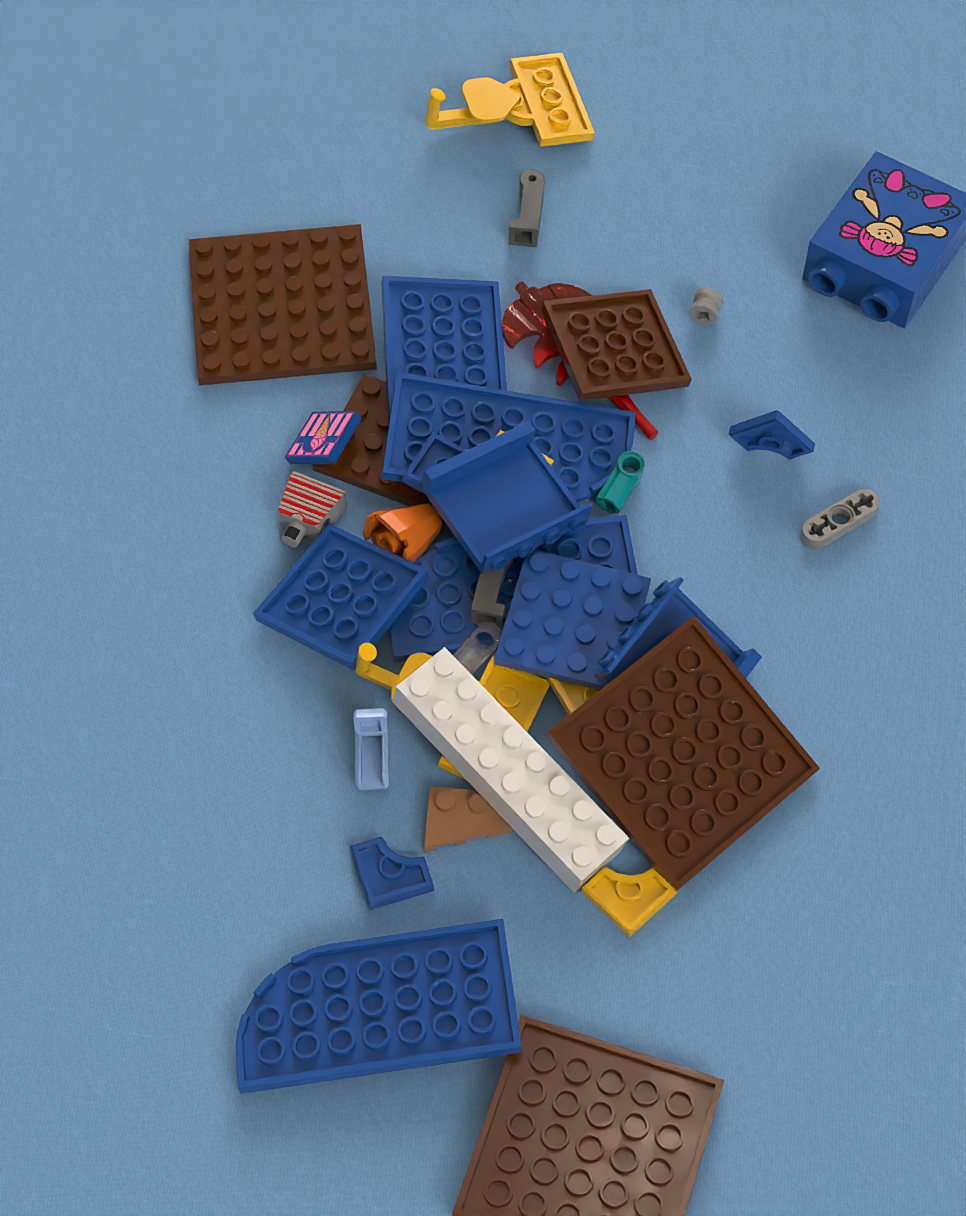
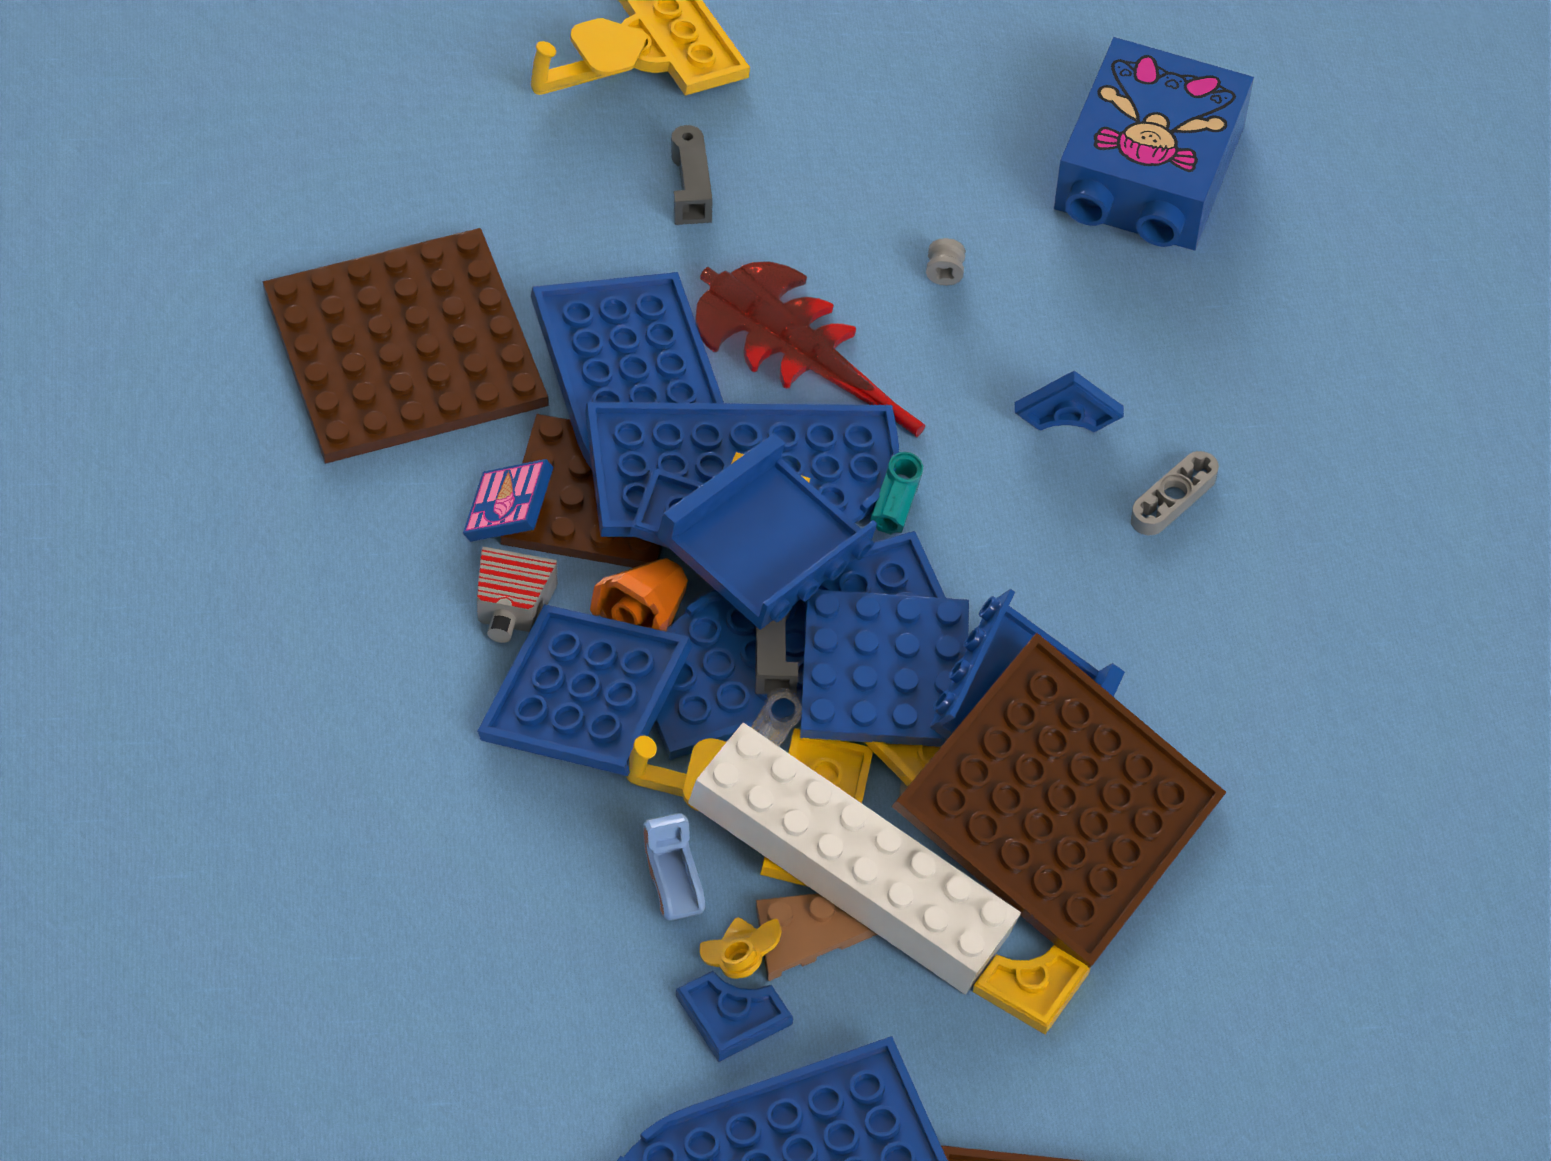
camera: 15 degrees left, 5 degrees down
reddish brown plate [541,289,692,401] -> none
none -> yellow plate [700,917,782,979]

